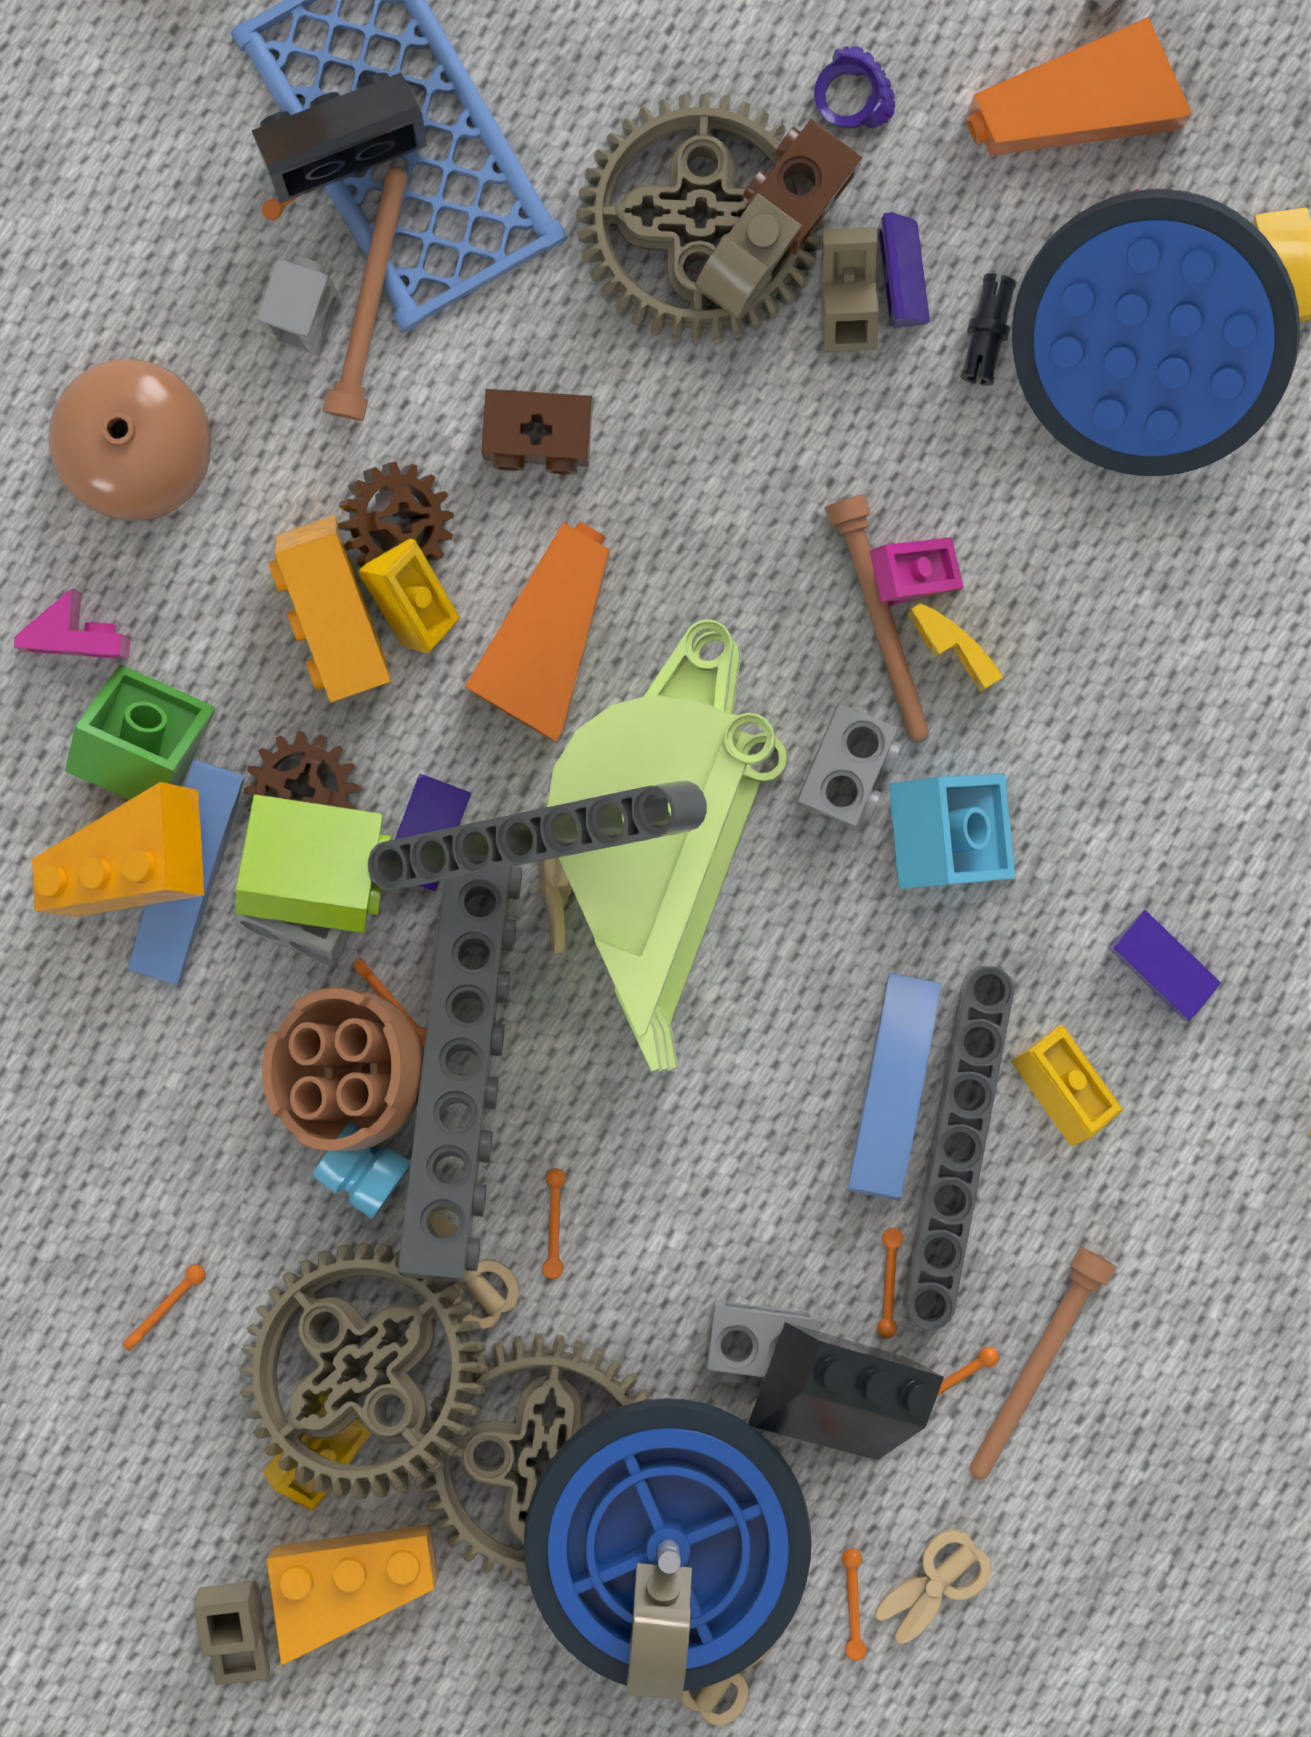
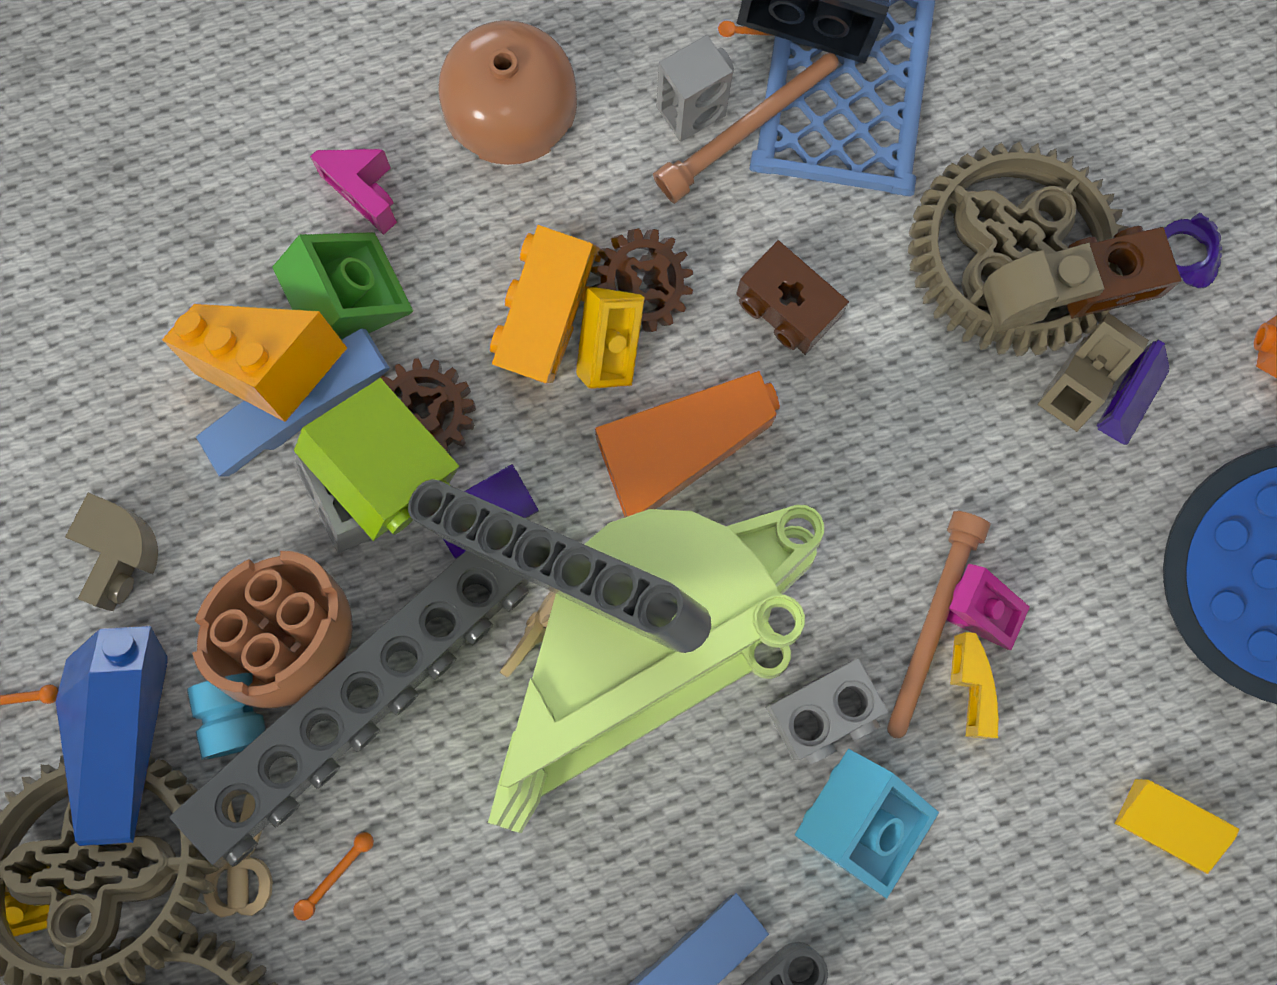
camera: 30 degrees right, 10 degrees down
orange hinge [352,958,427,1048] -> none
black pin [960,273,1017,386] -> none
none -> blue wedge [56,626,168,846]
none -> dark tan brick [65,492,158,611]
none -> yellow slope [1114,779,1240,874]

